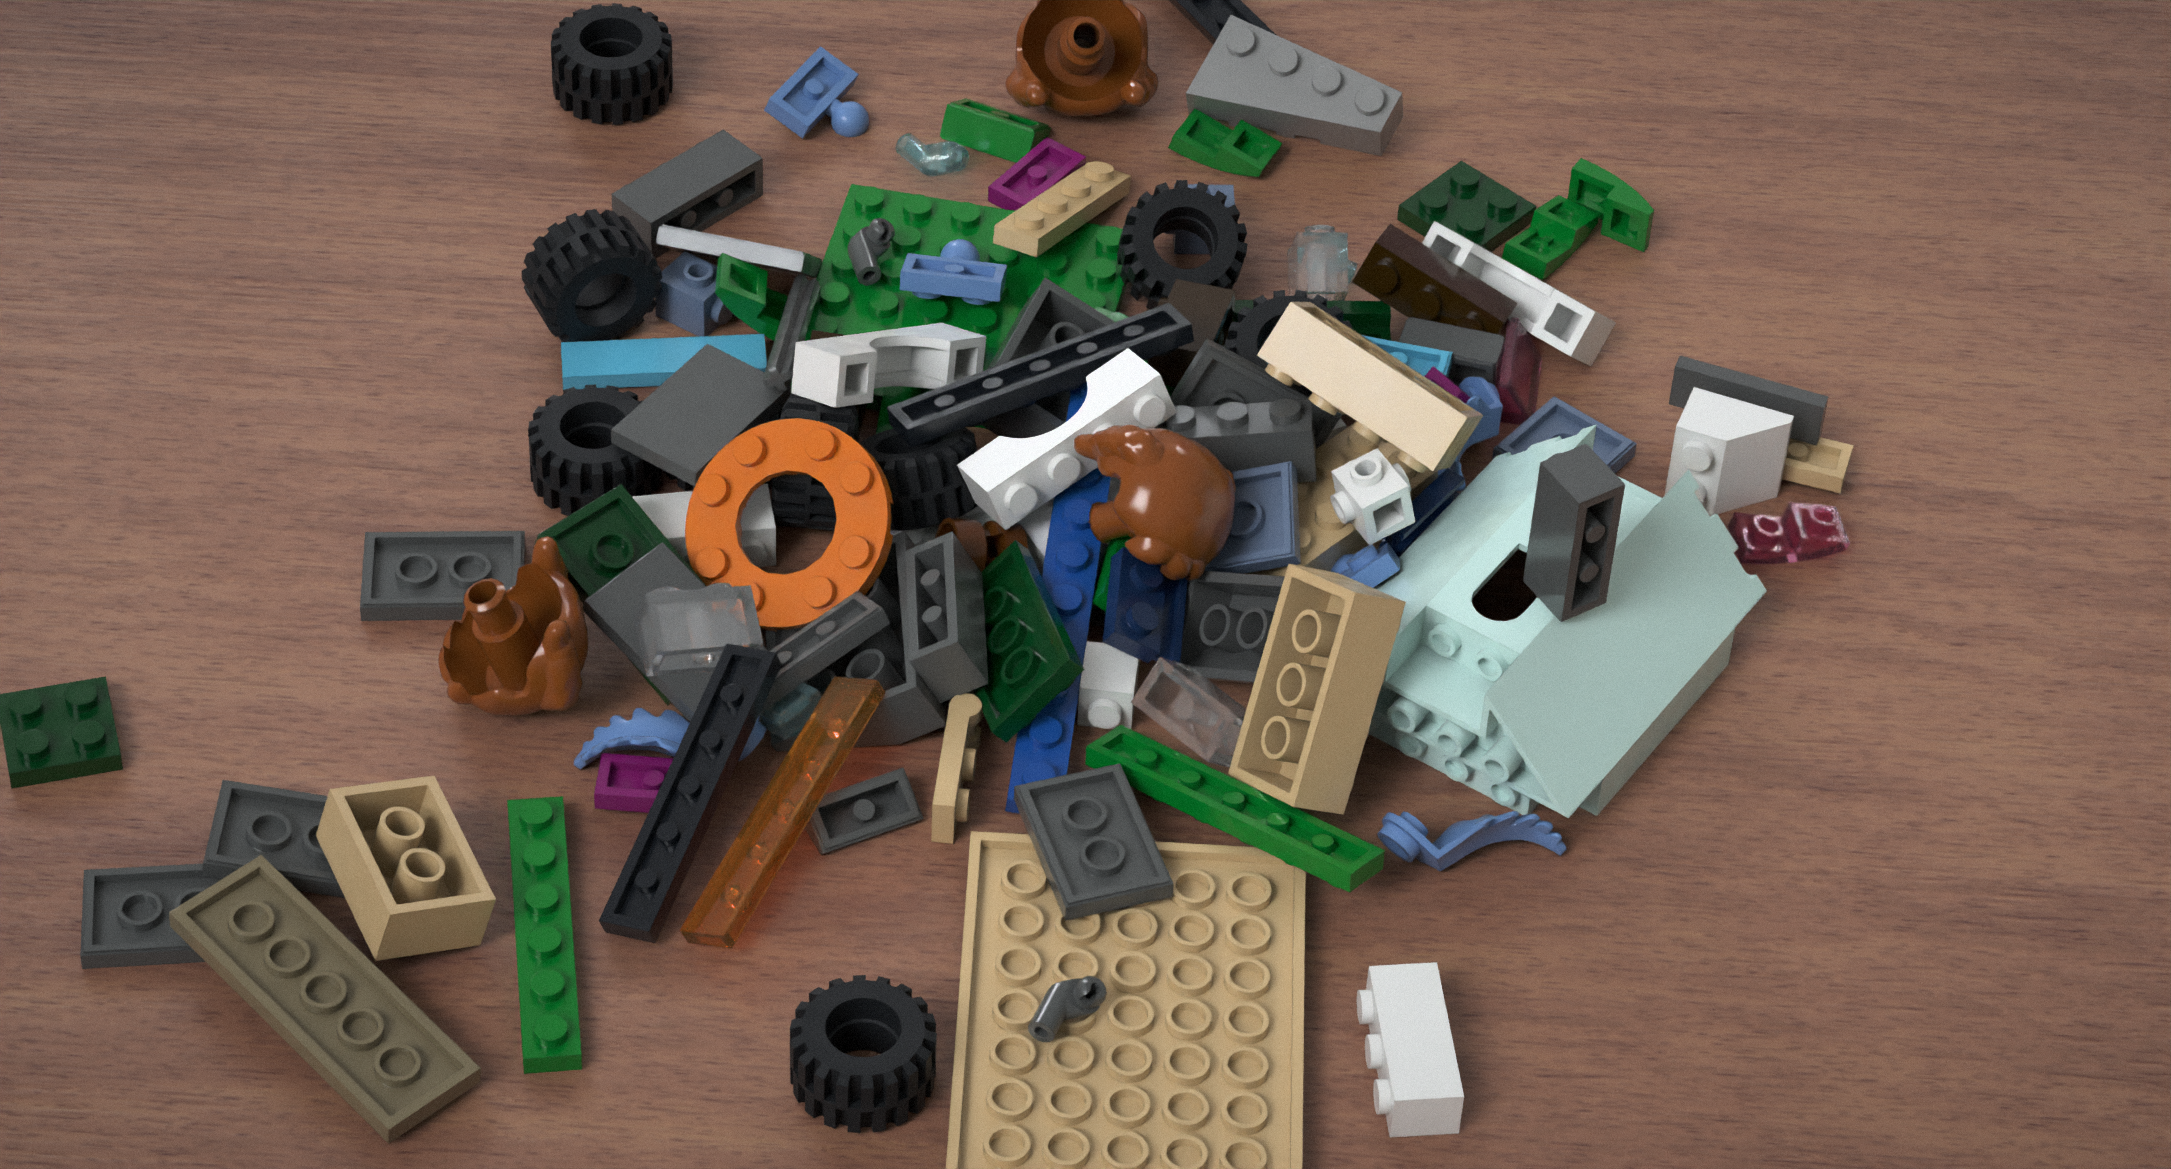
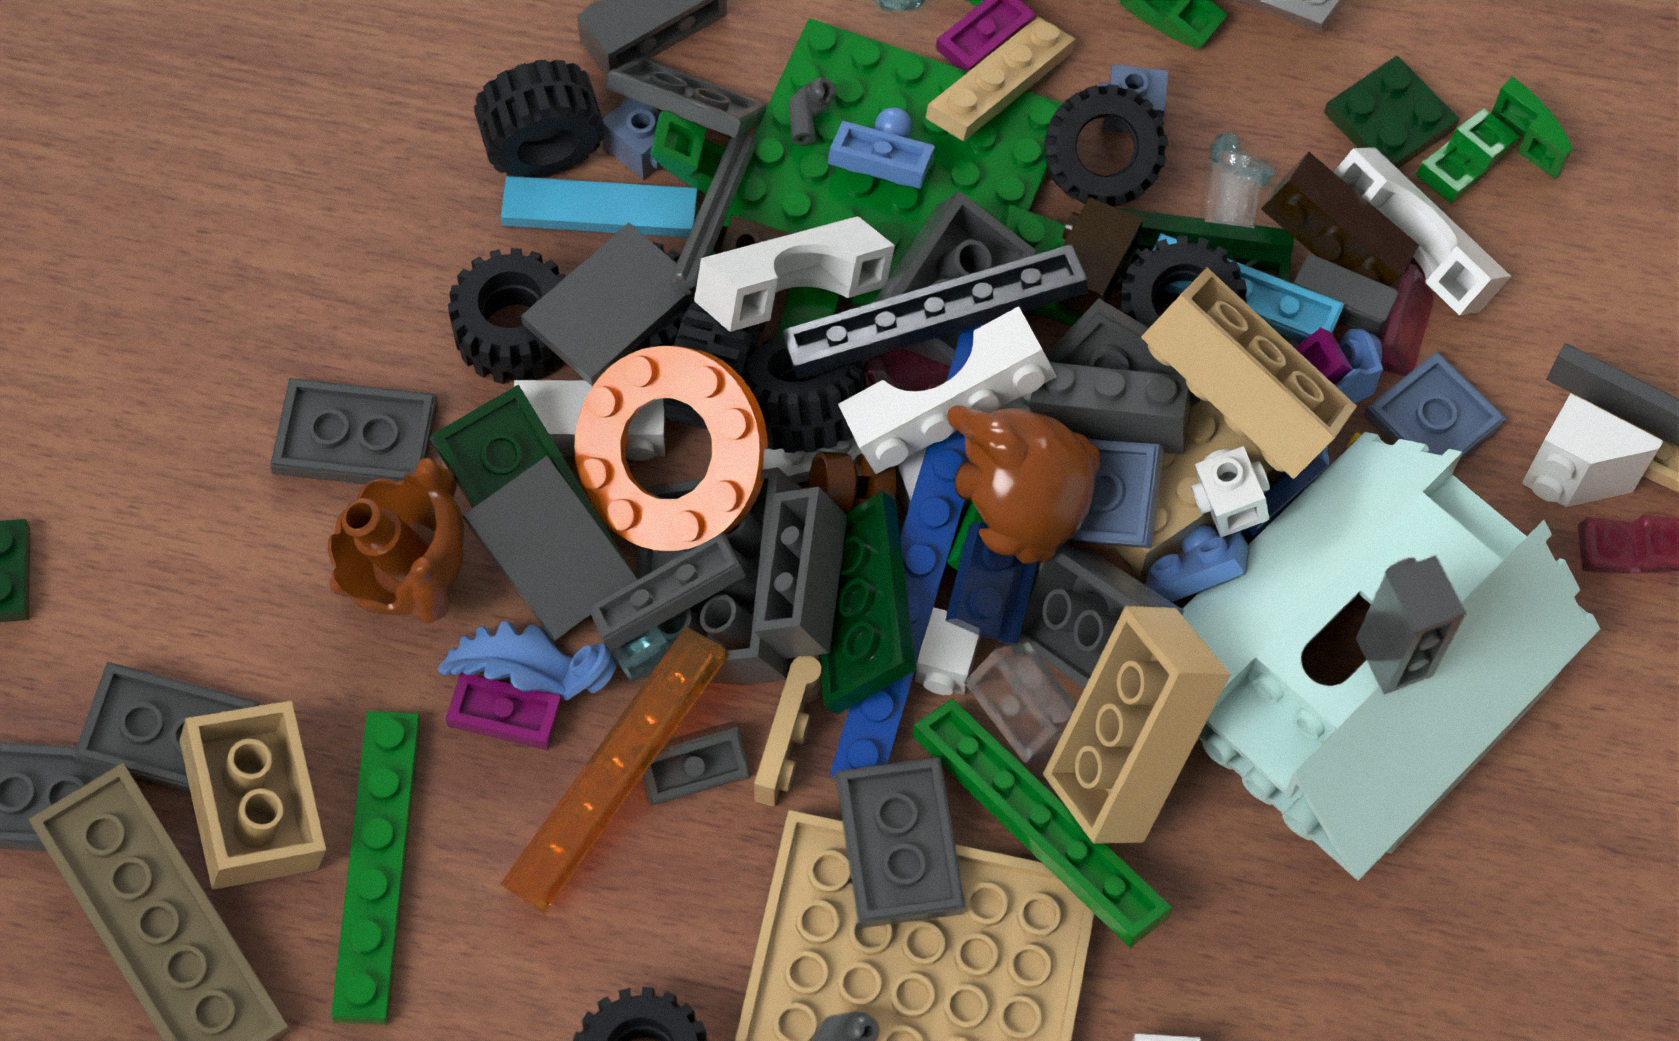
camera: 10 degrees right, 20 degrees up
black plate [599,643,782,943] -> none
clear brick [634,583,763,676] -> none
medium blue plant [1377,811,1567,871] -> none

